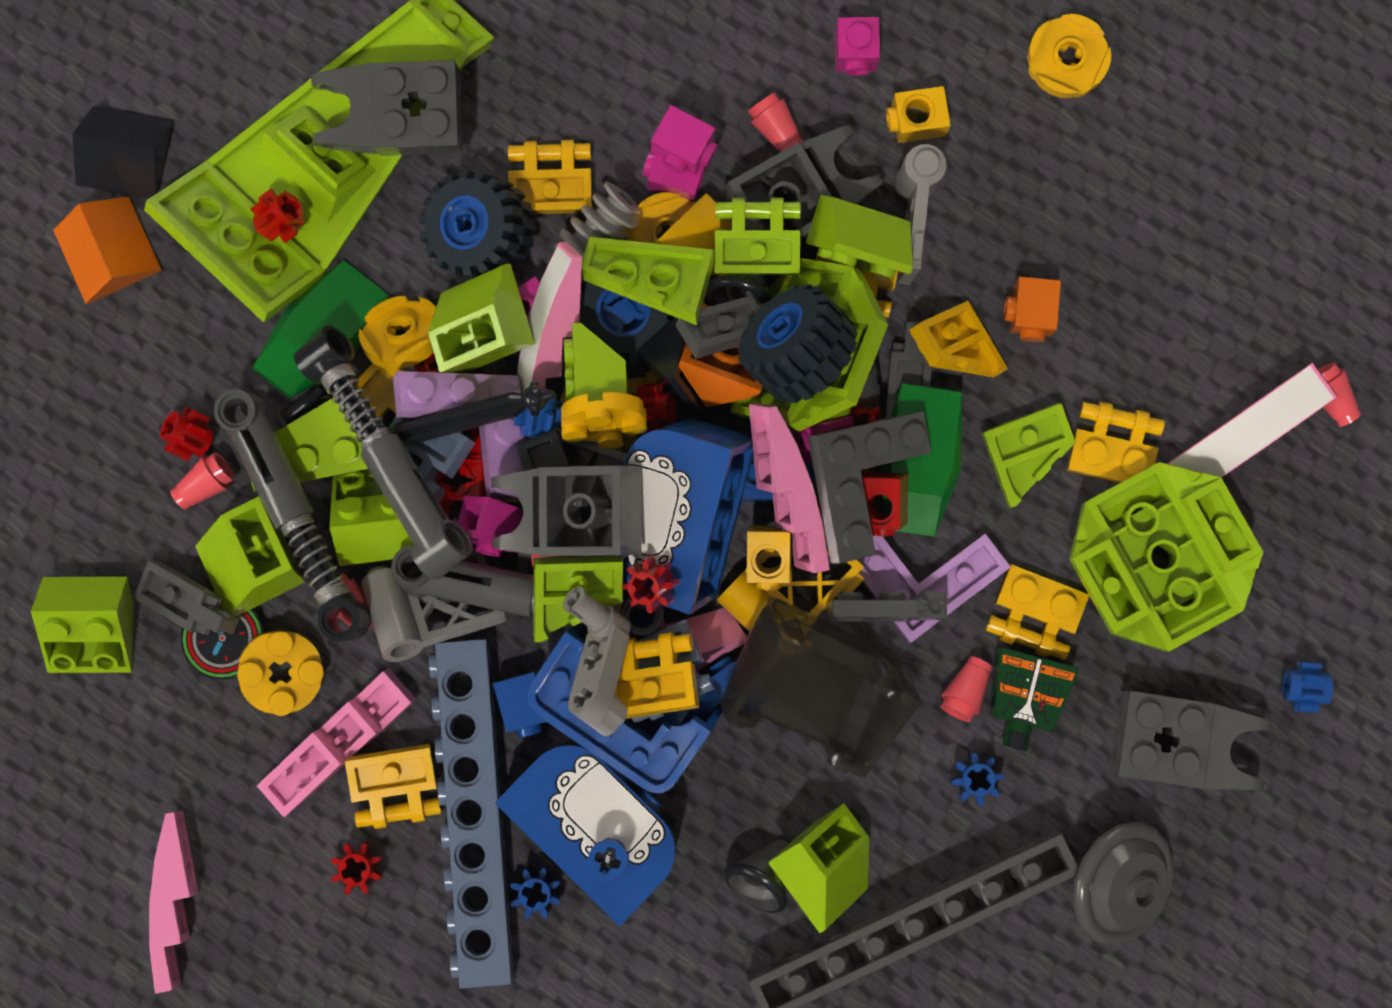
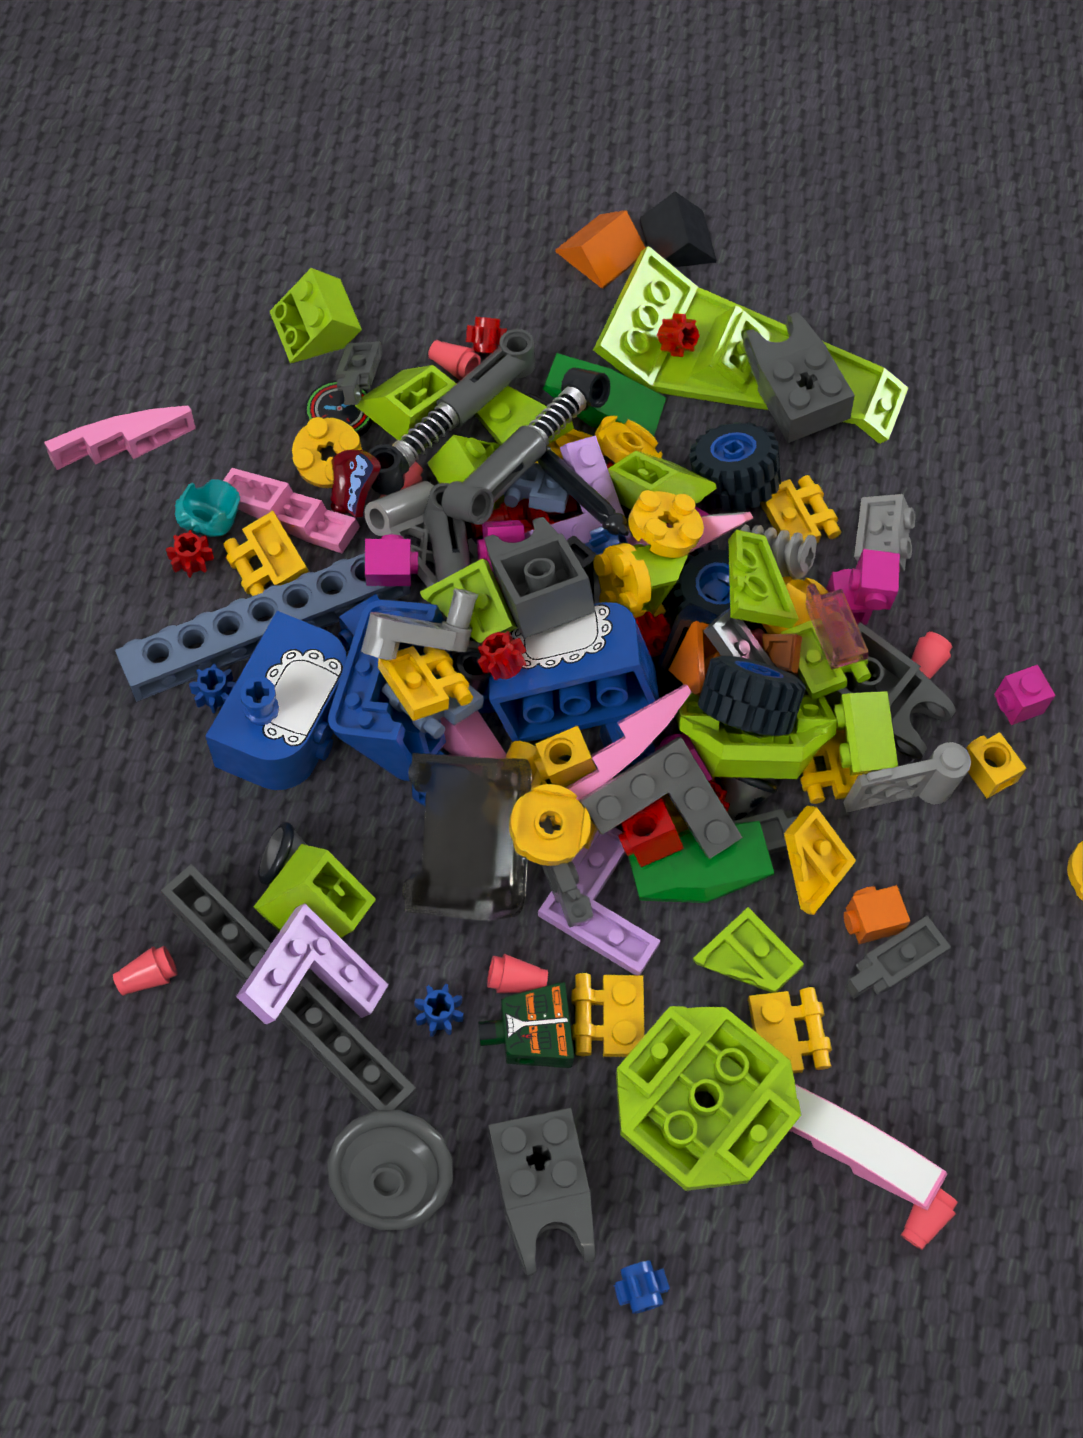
camera: 65 degrees right, 20 degrees down
none -> teal hair [175,479,240,537]
none -> lavender plate [236,903,388,1024]
none -> dark red arm [331,450,381,517]
none -> dark pink brick [365,534,418,586]
none -> yellow plate [509,784,591,866]
none -> yellow plate [628,490,704,558]
none -> dark orange tile [762,634,802,674]
none -> clear pink panel [806,583,868,670]
none -> dark grey hinge [844,916,951,999]
none -> light grey bracket [854,494,915,572]

